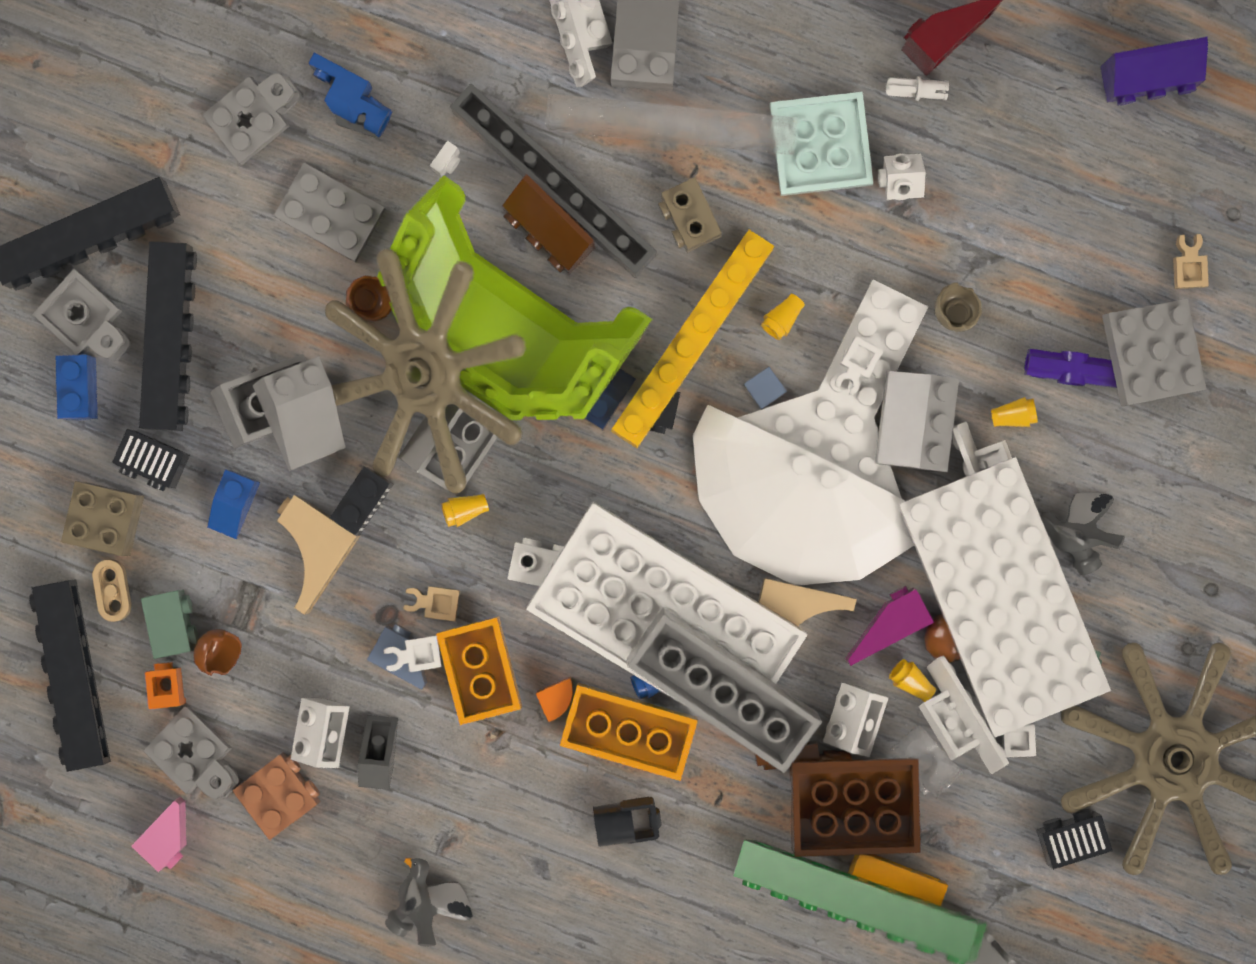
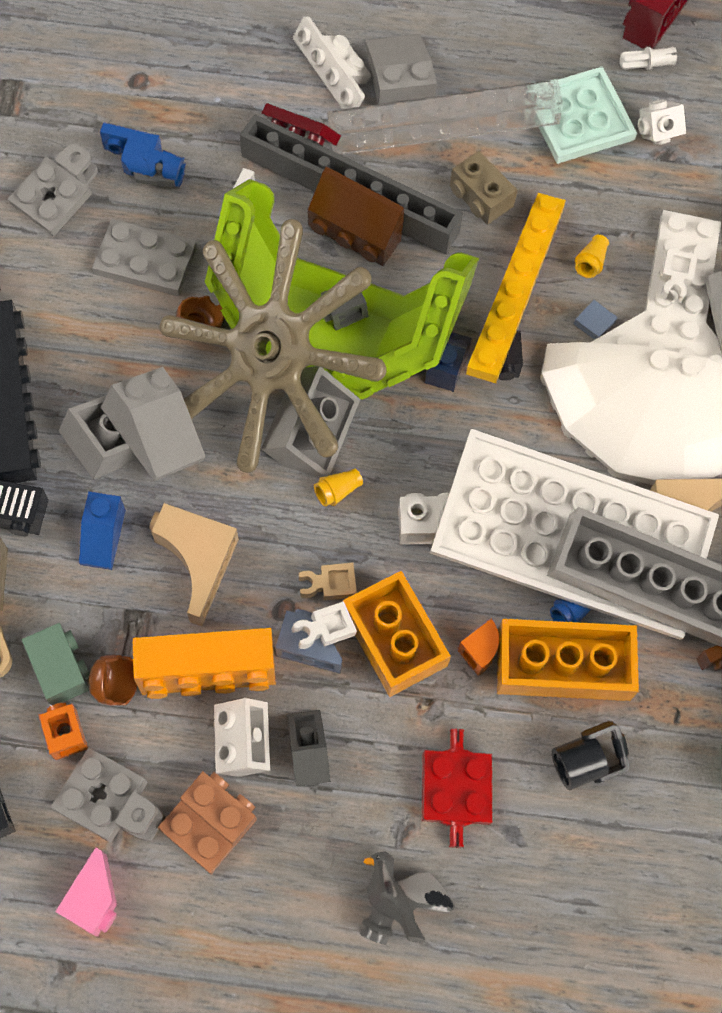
camera: 15 degrees left, 20 degrees down
black brick [329,466,394,536] -> none
none -> light orange brick [133,628,276,699]
none -> dark red plate [261,103,341,146]
none -> dark grey bracket [321,291,369,331]
none -> red plate [422,728,492,848]

